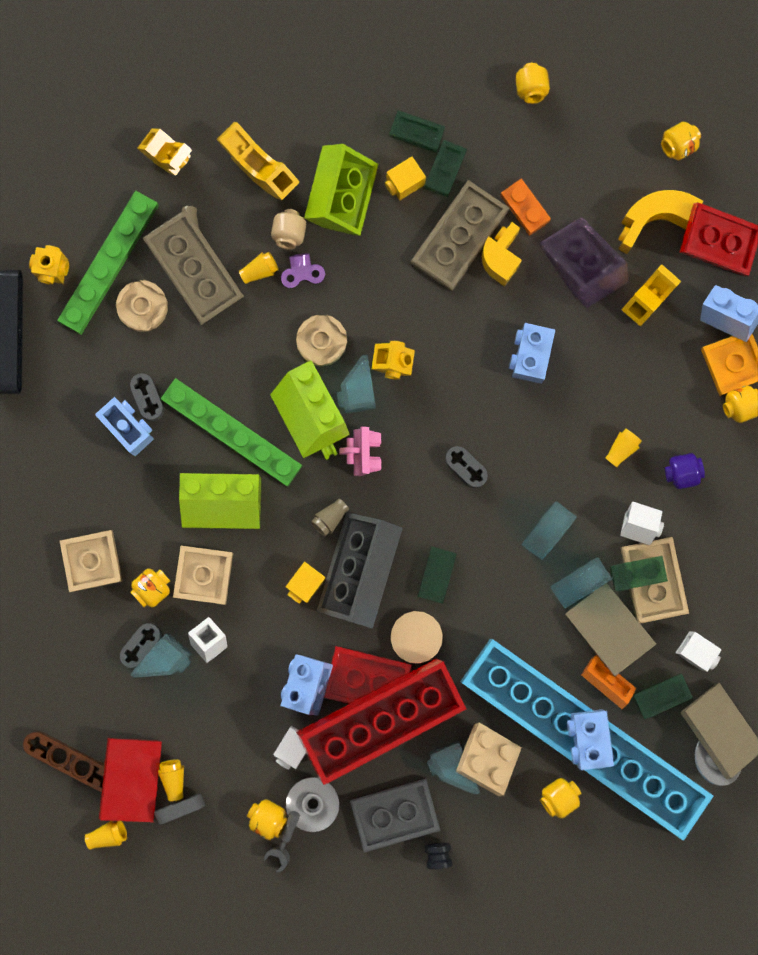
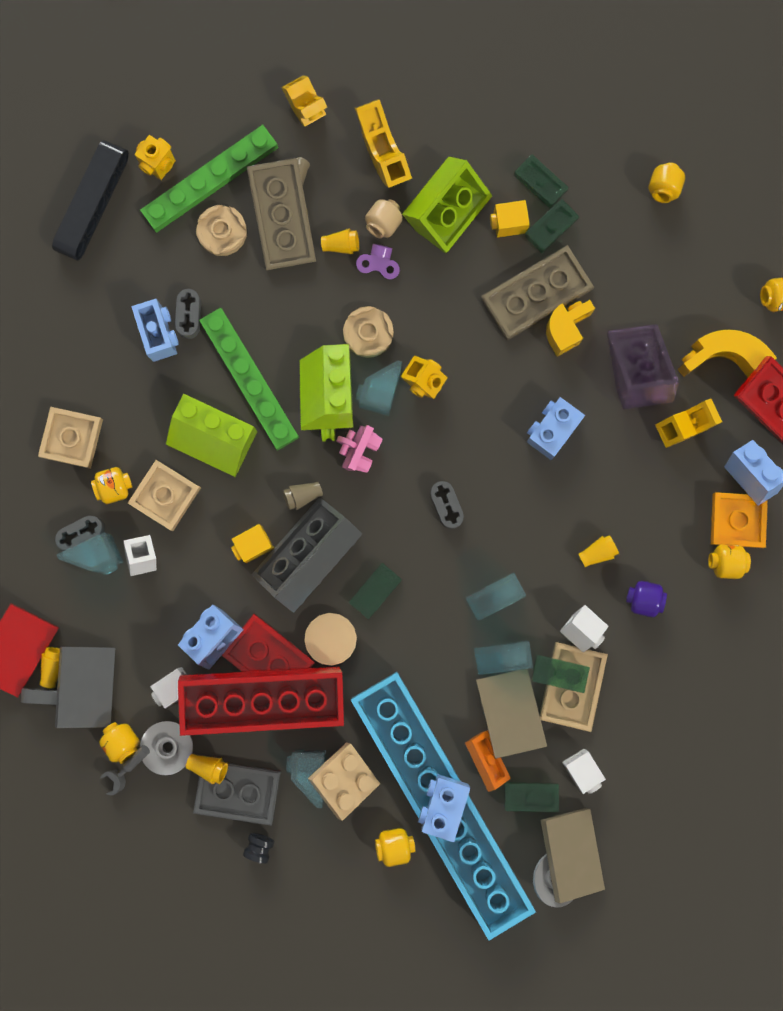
camera: 30 degrees right, 0 degrees up
orange plate [500,178,551,236] -> none
none -> dark grey tile [55,646,115,728]
none -> yellow cone [186,754,228,784]

